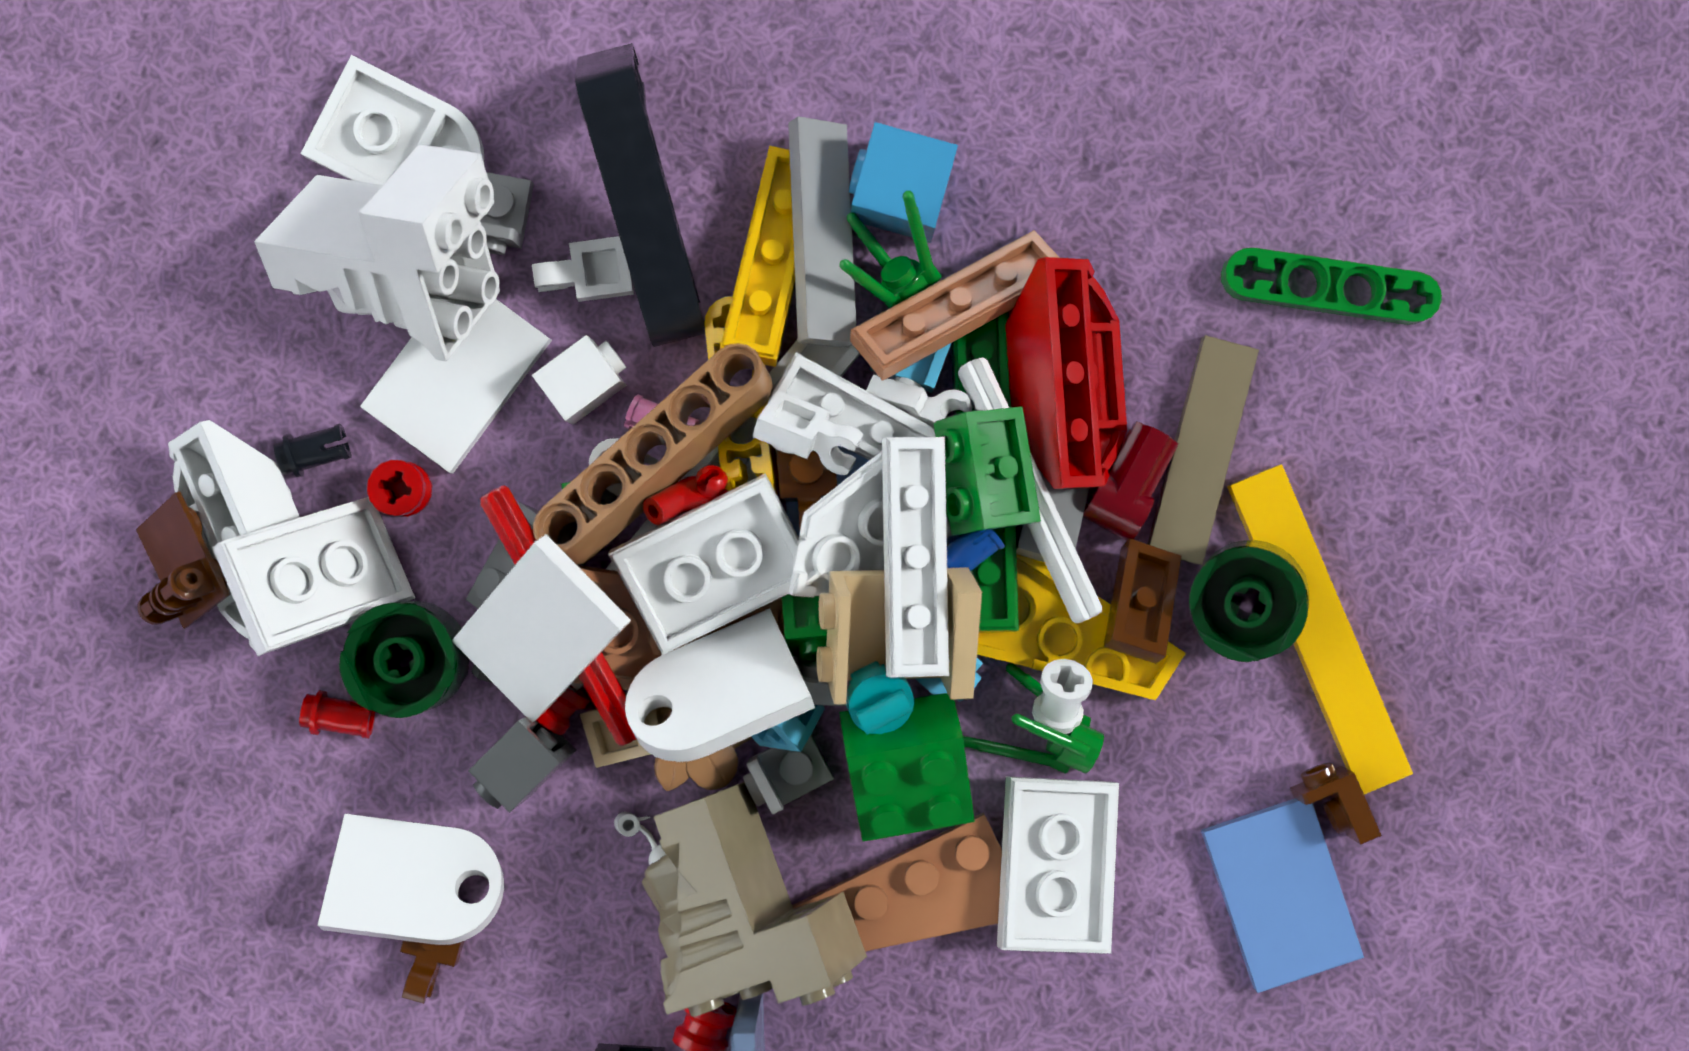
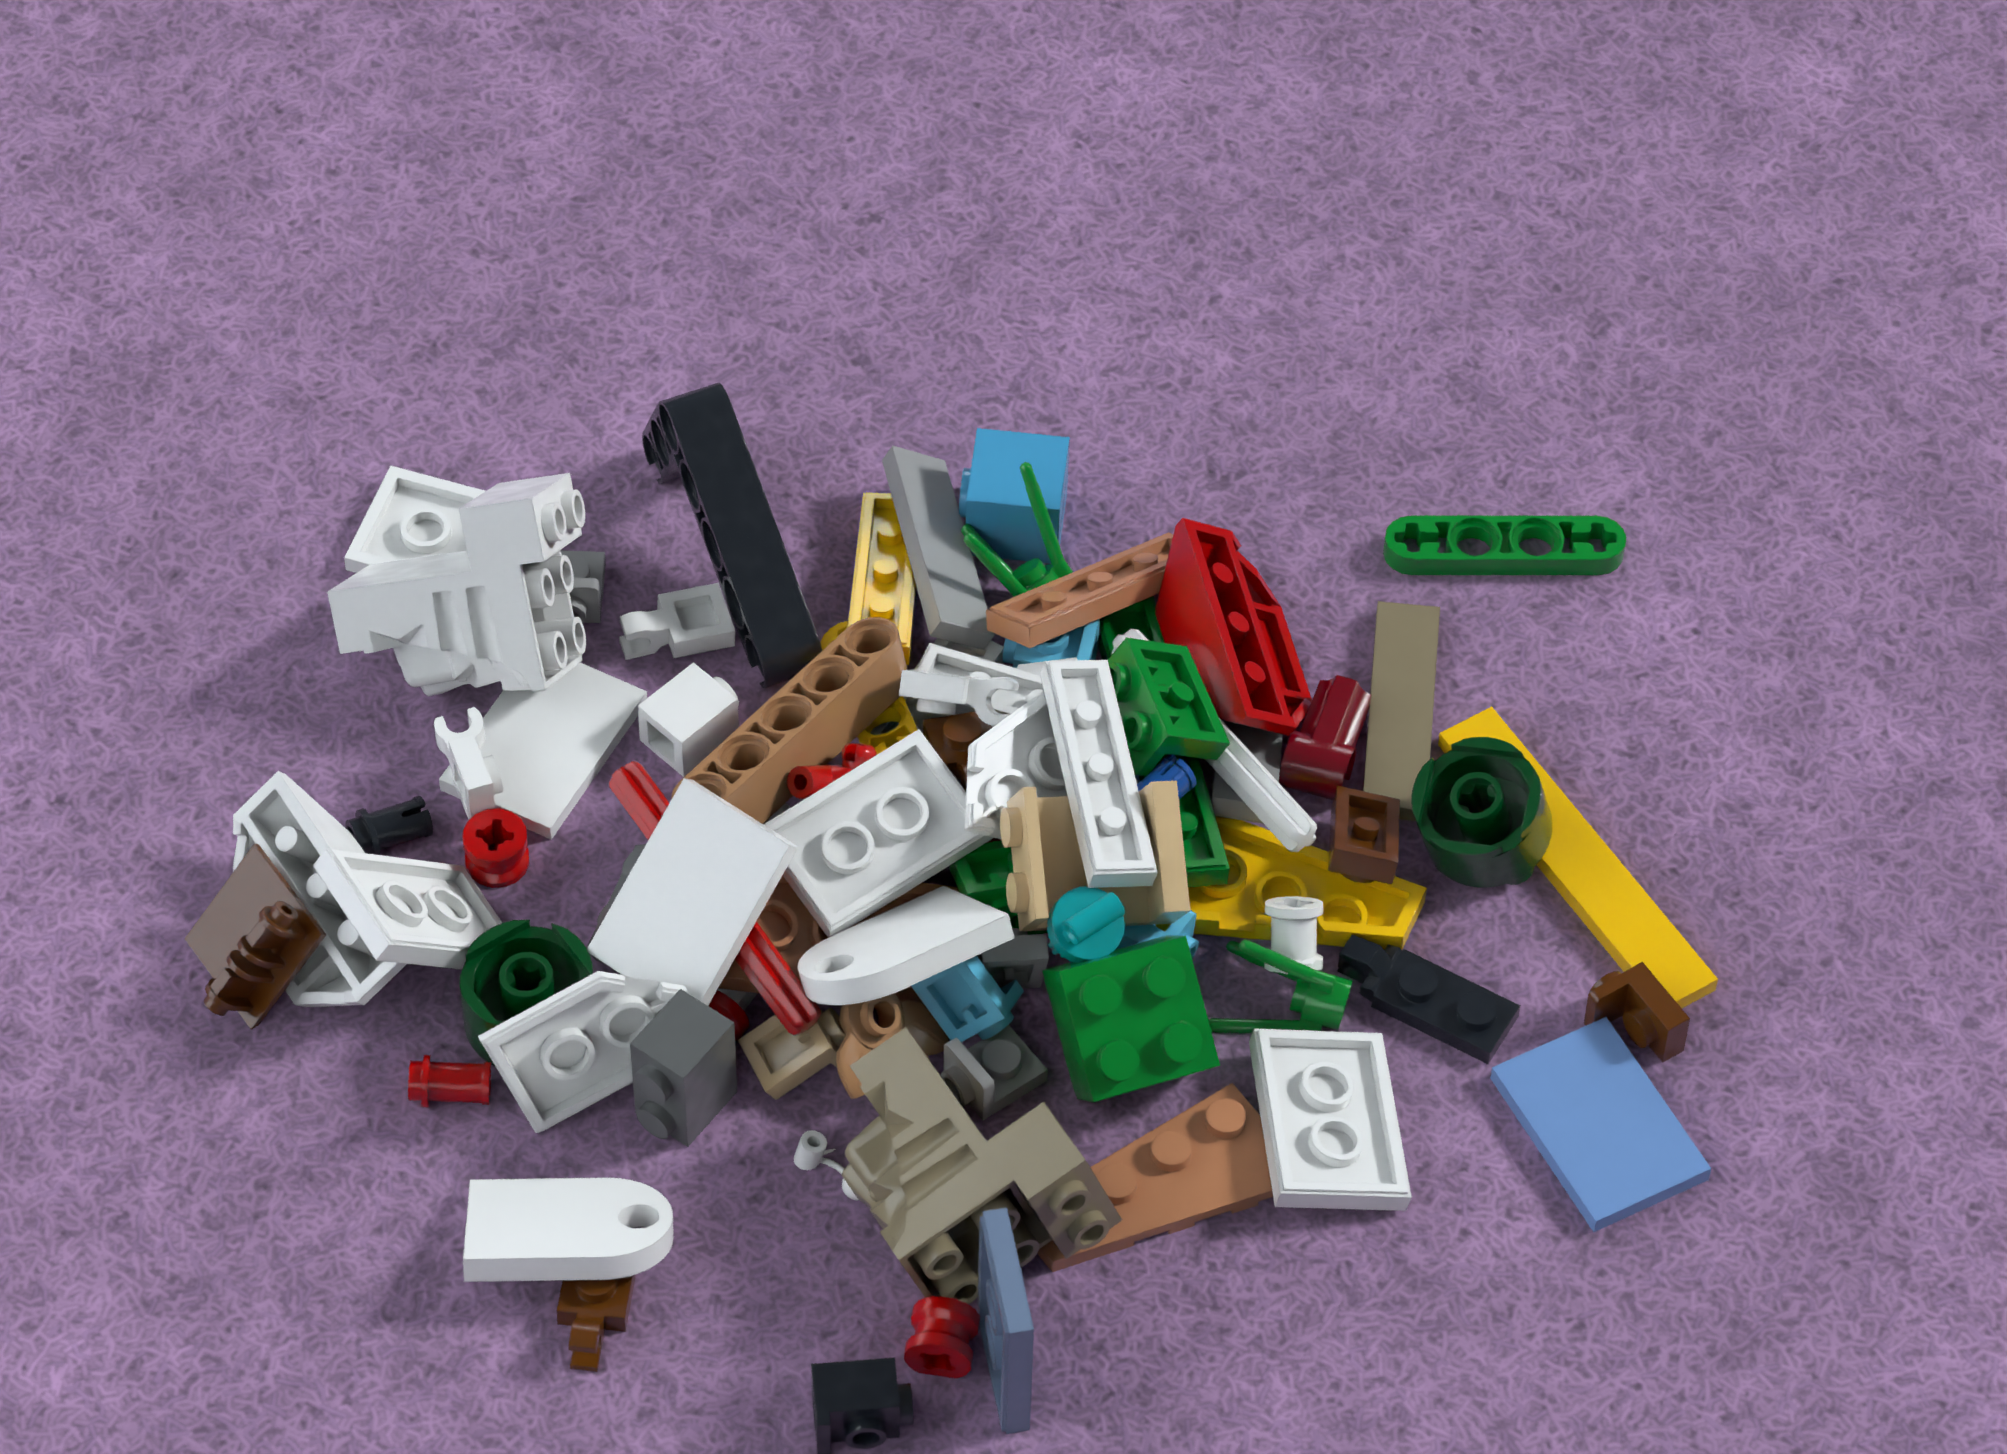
camera: 10 degrees left, 35 degrees down
none -> white plate [434,707,503,820]
none -> white tile [478,971,688,1133]
none -> black hinge [1337,934,1520,1064]

